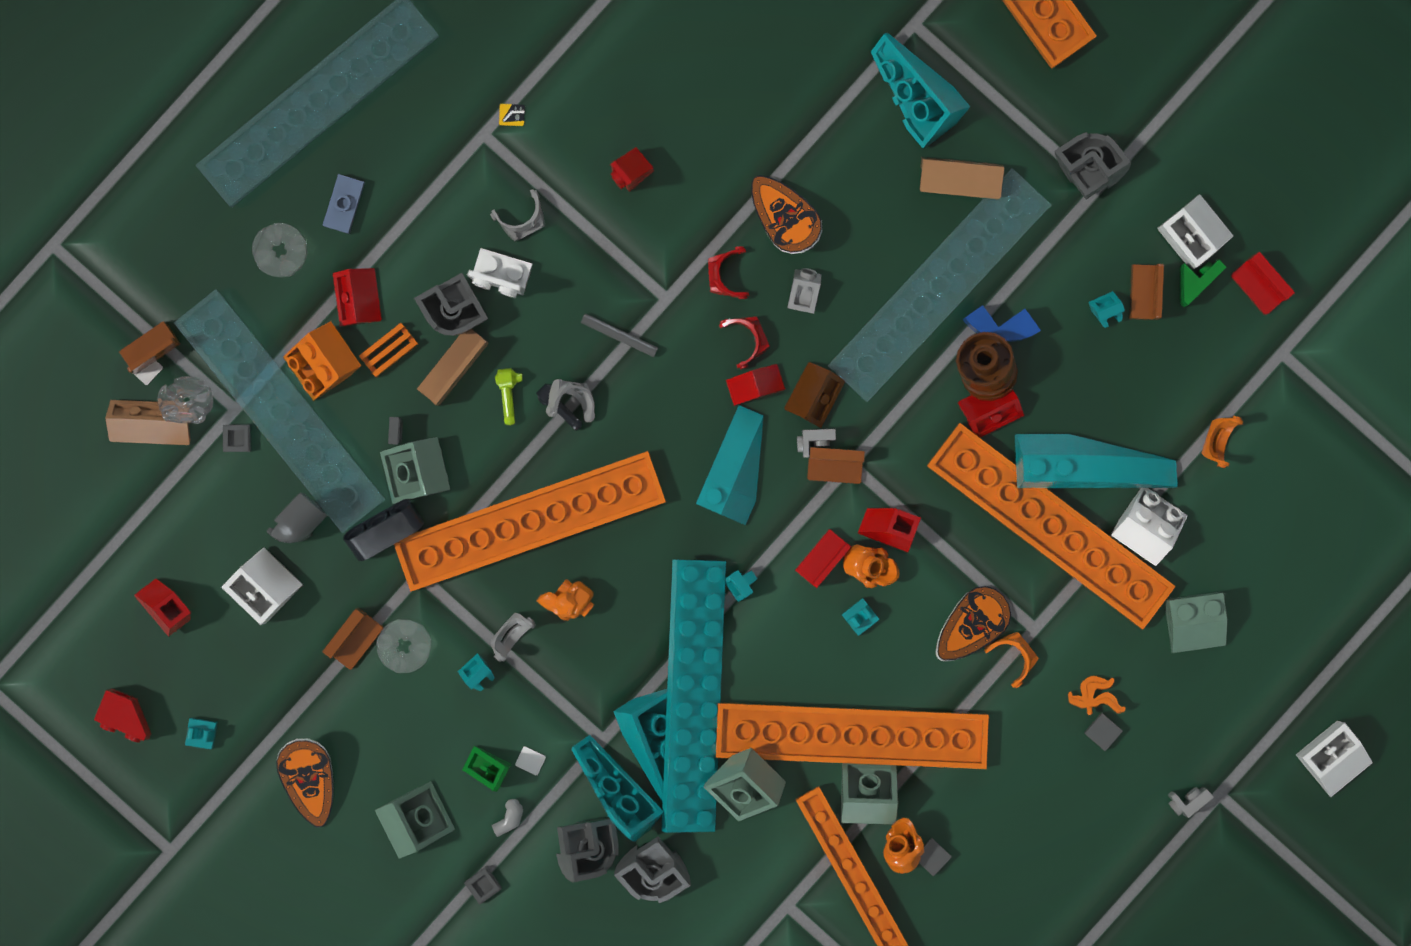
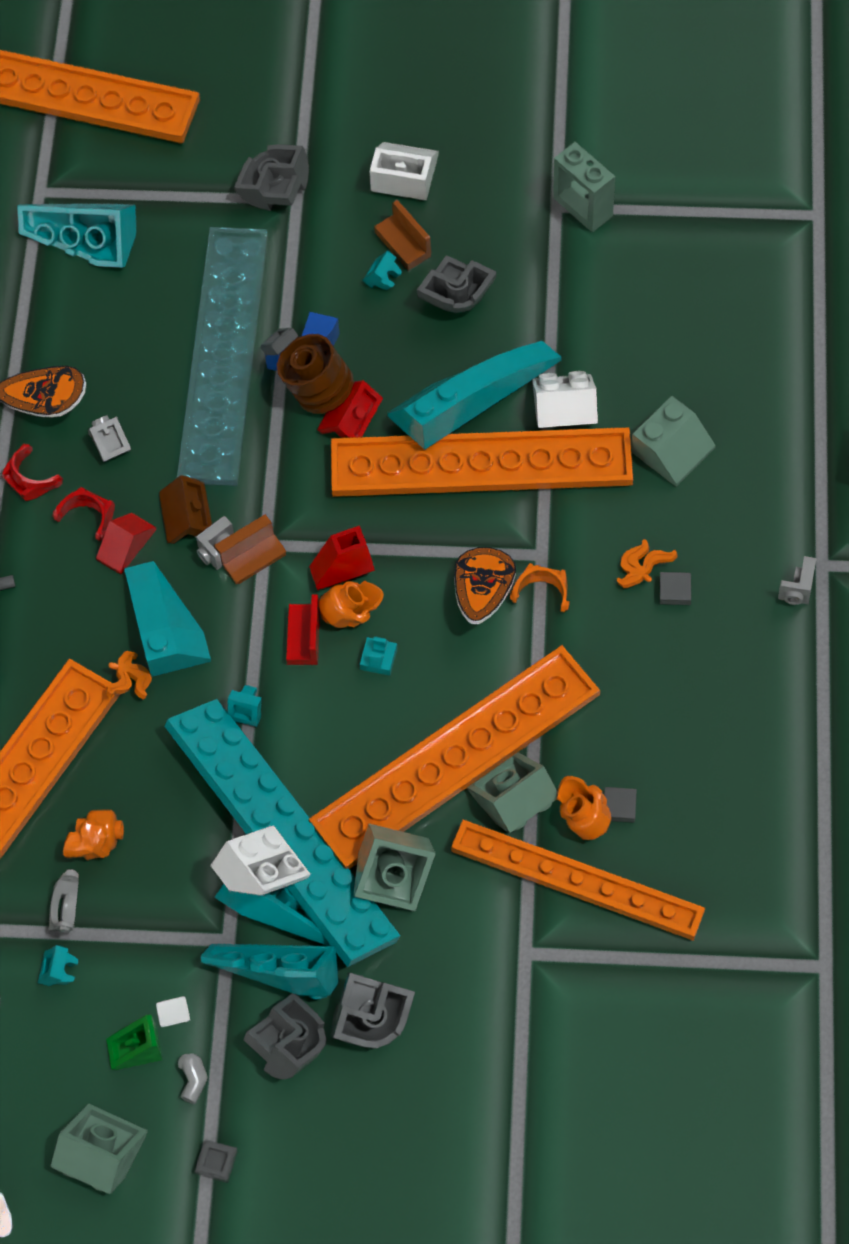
camera: 35 degrees left, 25 degrees down
medium nougat panel [920,157,1004,199] -> none
green slope [1179,260,1226,307] -> none
orange helmet [1202,416,1243,468] -> none
red panel [1231,252,1295,315] -> none
none -> orange piece [106,651,152,699]
none -> white slope [211,825,311,895]
none -> dark grey tile [260,328,298,355]
none -> dark grey brick [417,255,497,313]
none -> sand green window [553,142,615,232]

